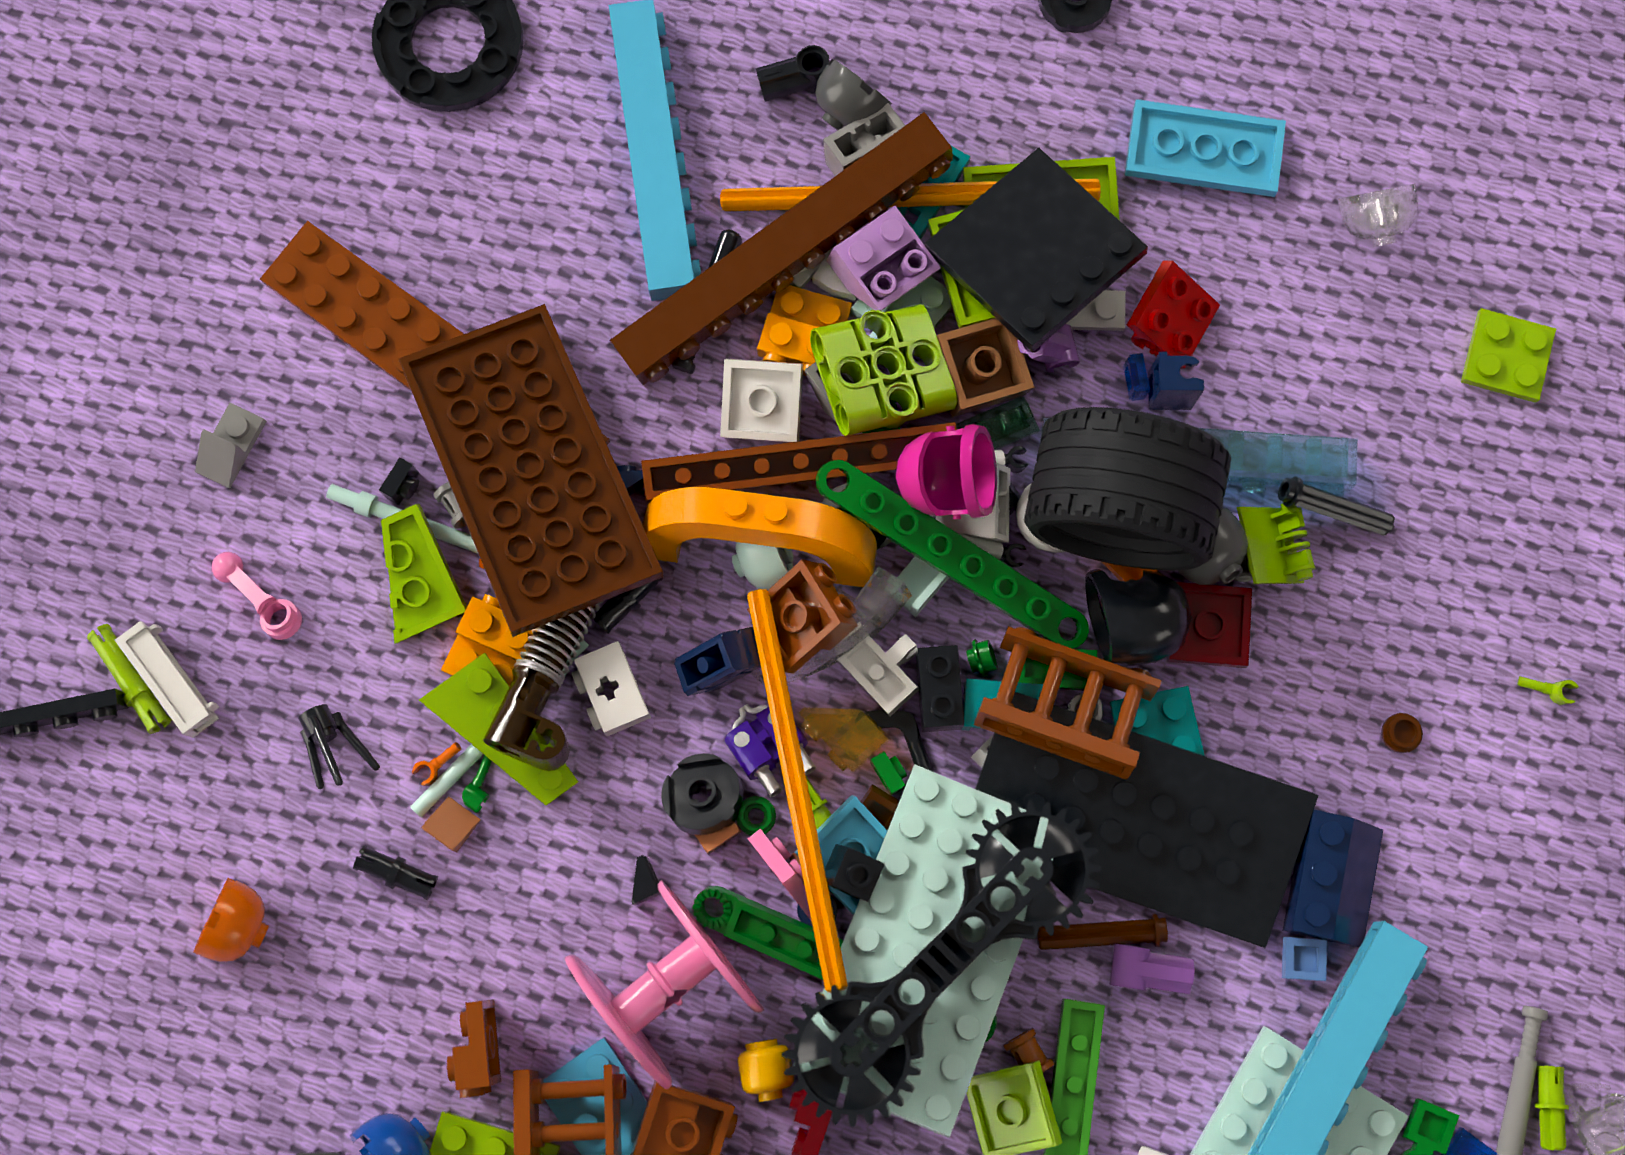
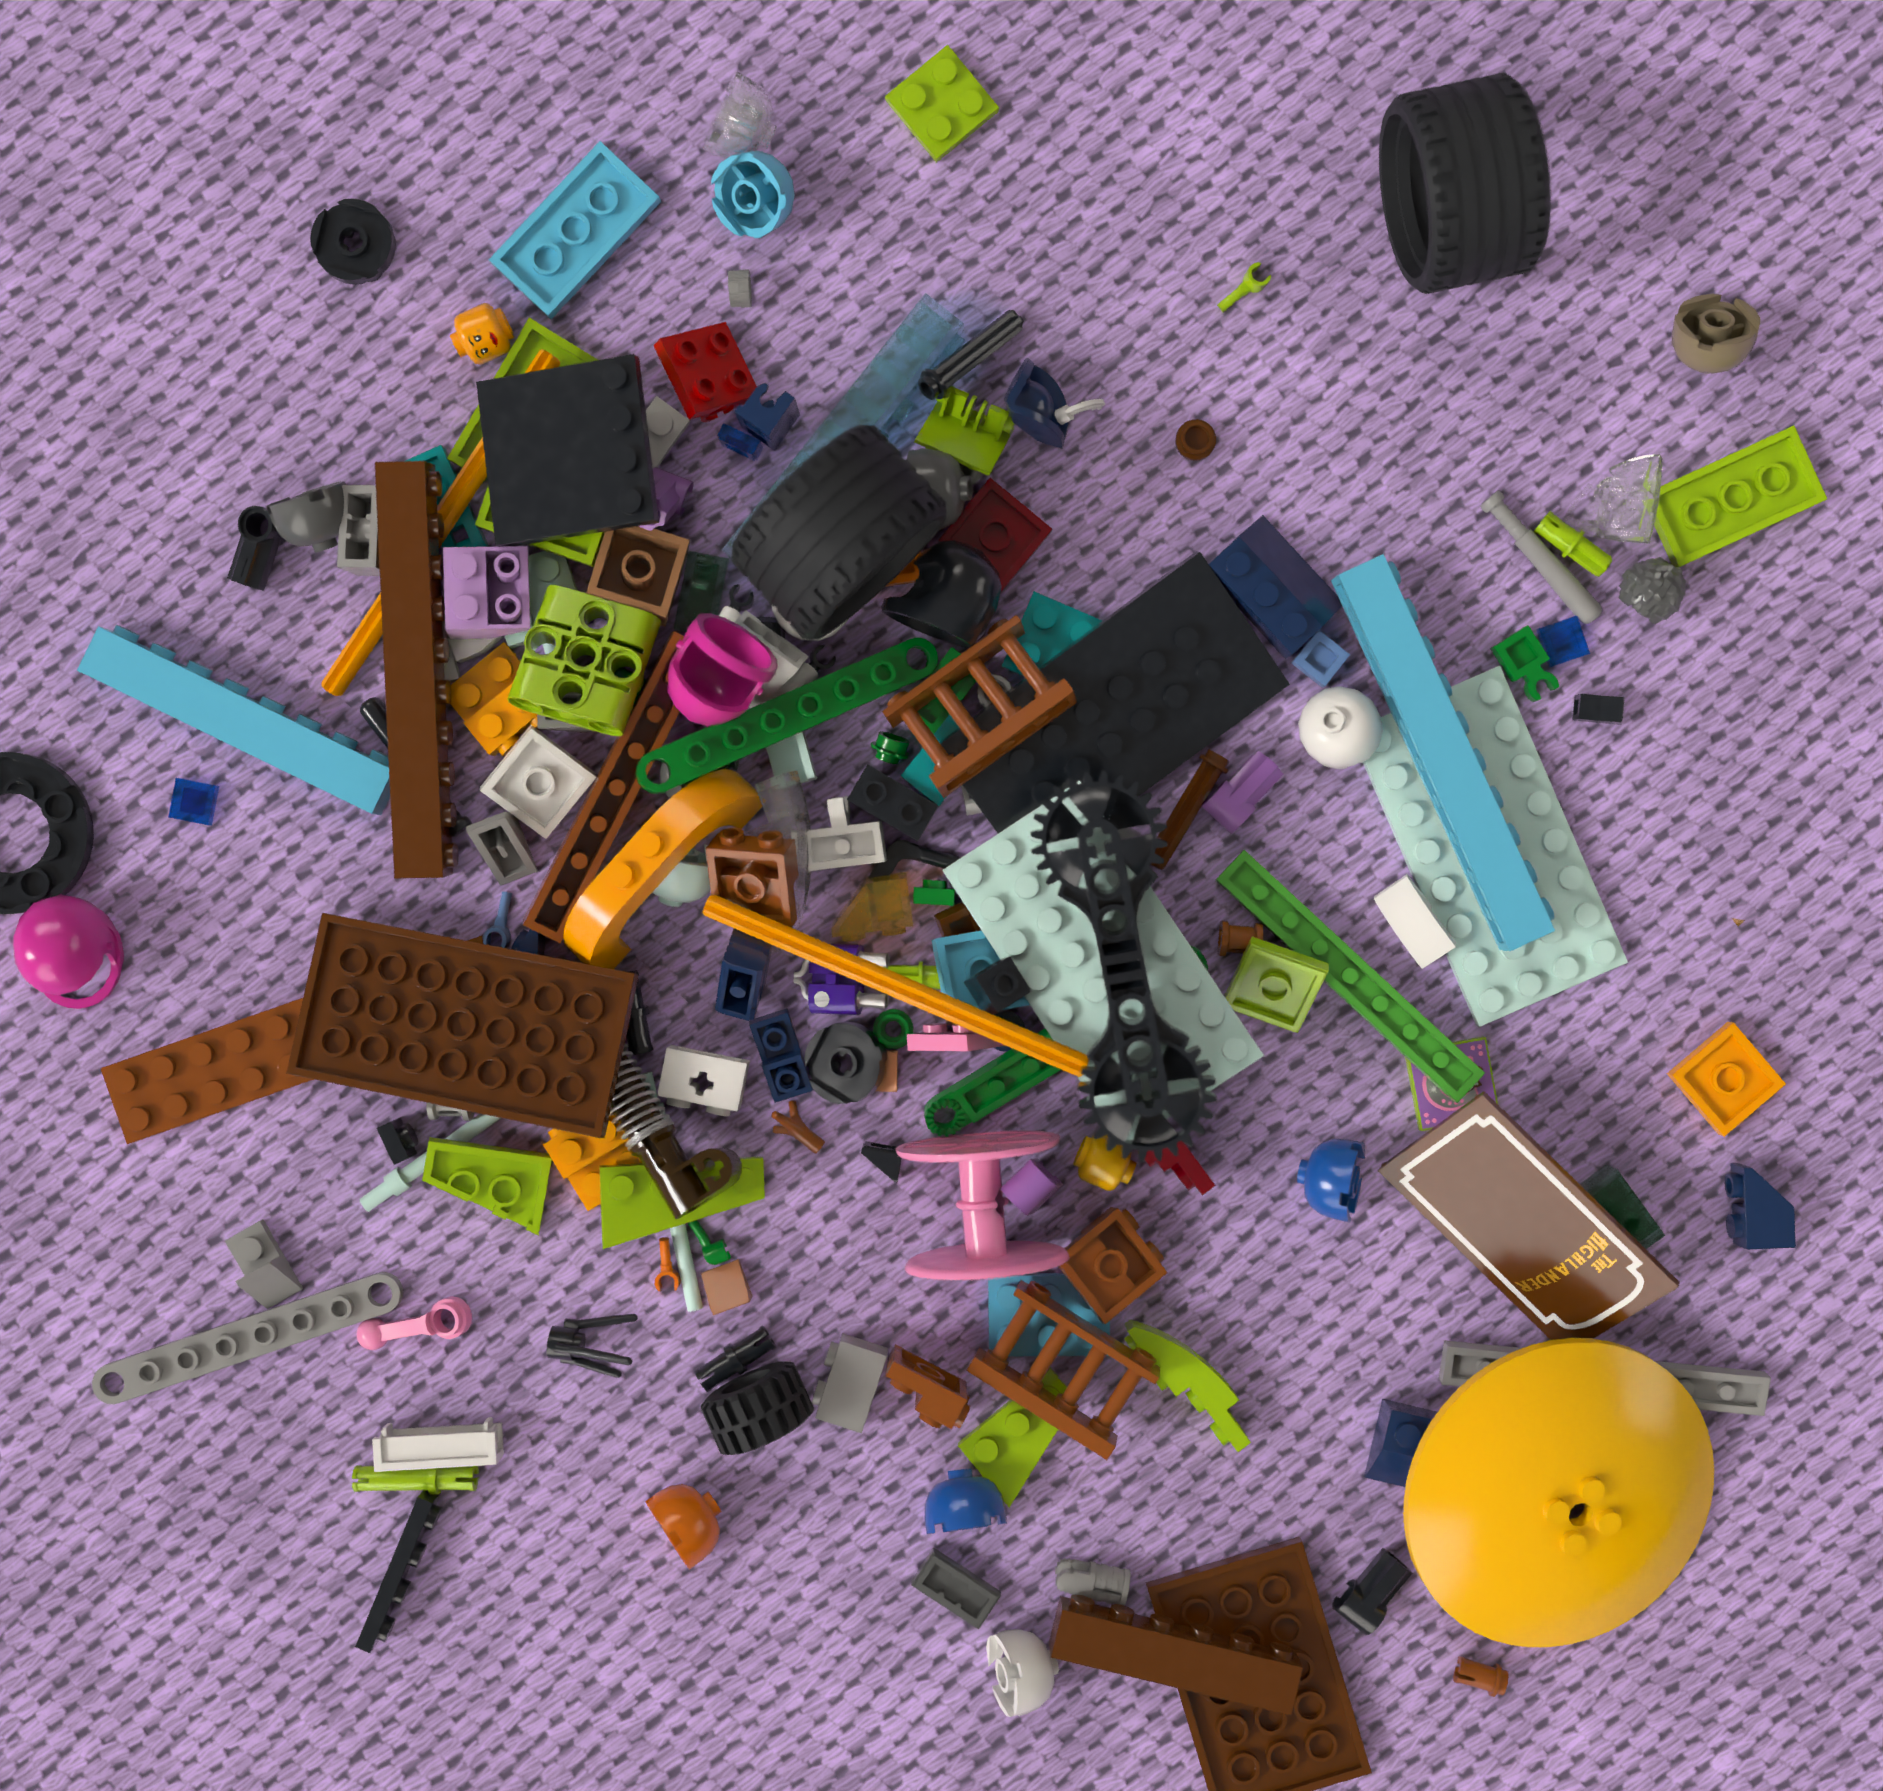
camera: 55 degrees left, 10 degrees up
none -> dark pink piece [13,894,124,1009]
none -> light grey plate [92,1272,403,1404]
none -> clear blue tile [168,778,219,825]
none -> light orange head [450,303,515,365]
none -> light grey slope [466,812,538,886]
none -> medium blue hand [483,891,512,948]
none -> black tyre [700,1362,814,1455]
none -> medium azure cylinder [711,151,795,238]
none -> light grey axle [728,269,752,308]
none -> dark blue slope [749,1008,813,1103]
none -> dark orange bar [771,1100,825,1154]
none -> light grey brick [812,1333,888,1434]
none -> medium lavender beam [1001,1158,1063,1216]
none -> dark blue hat [1004,358,1105,449]
none -> white cylinder [1298,686,1383,770]

